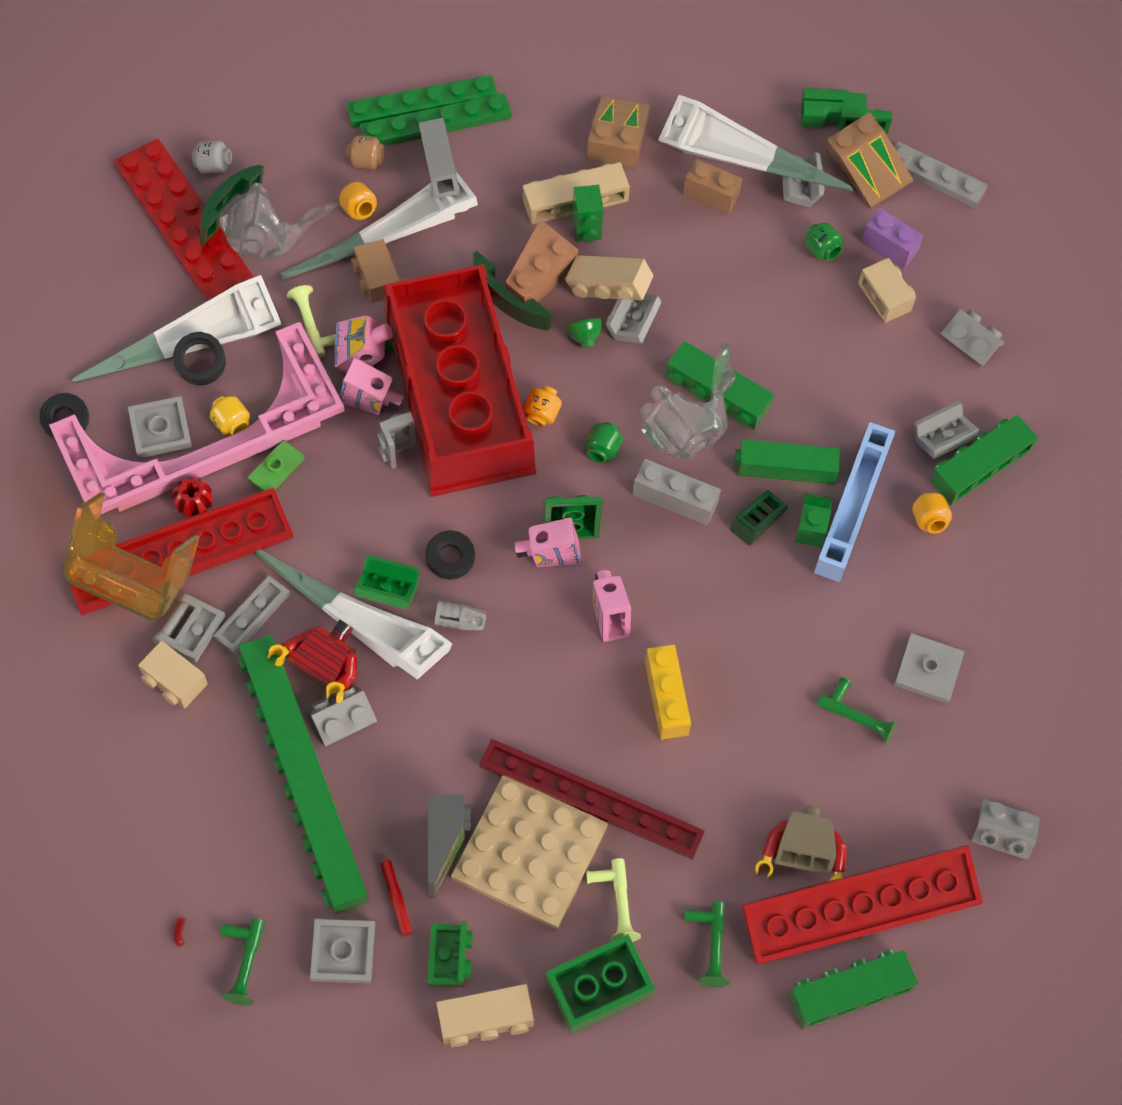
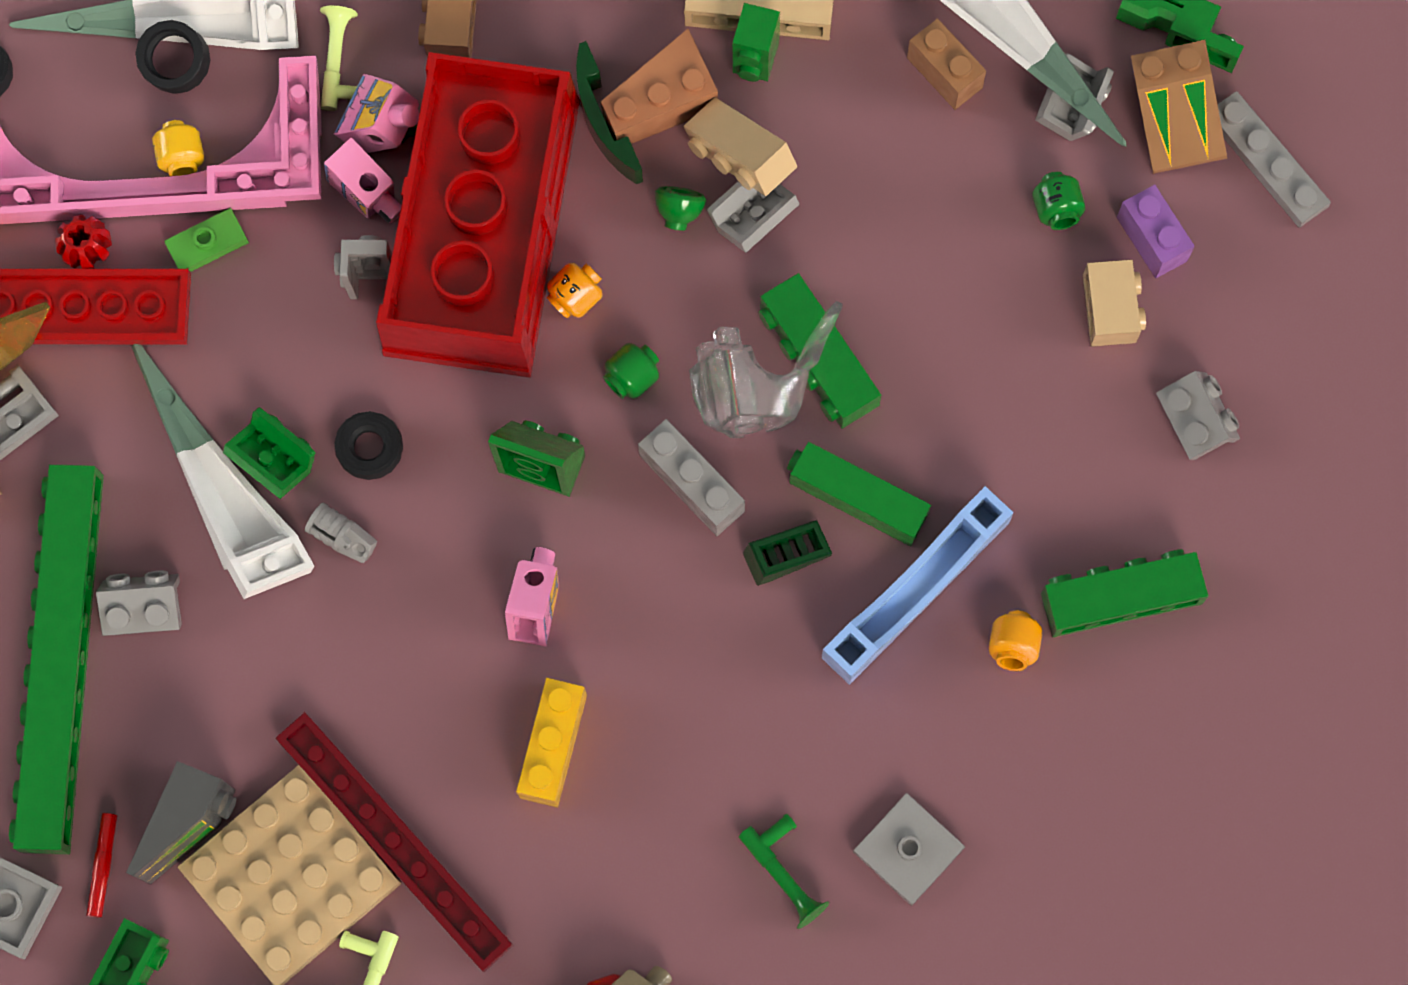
camera: 30 degrees right, 10 degrees up
light grey plate [128,396,192,459] -> none
light grey tile [212,575,290,655] -> none
torso [267,619,357,703] -> none
bright pink torso [515,518,581,567] -> none
green slope [795,492,832,548] -> none
light grey bracket [914,401,979,459] -> none

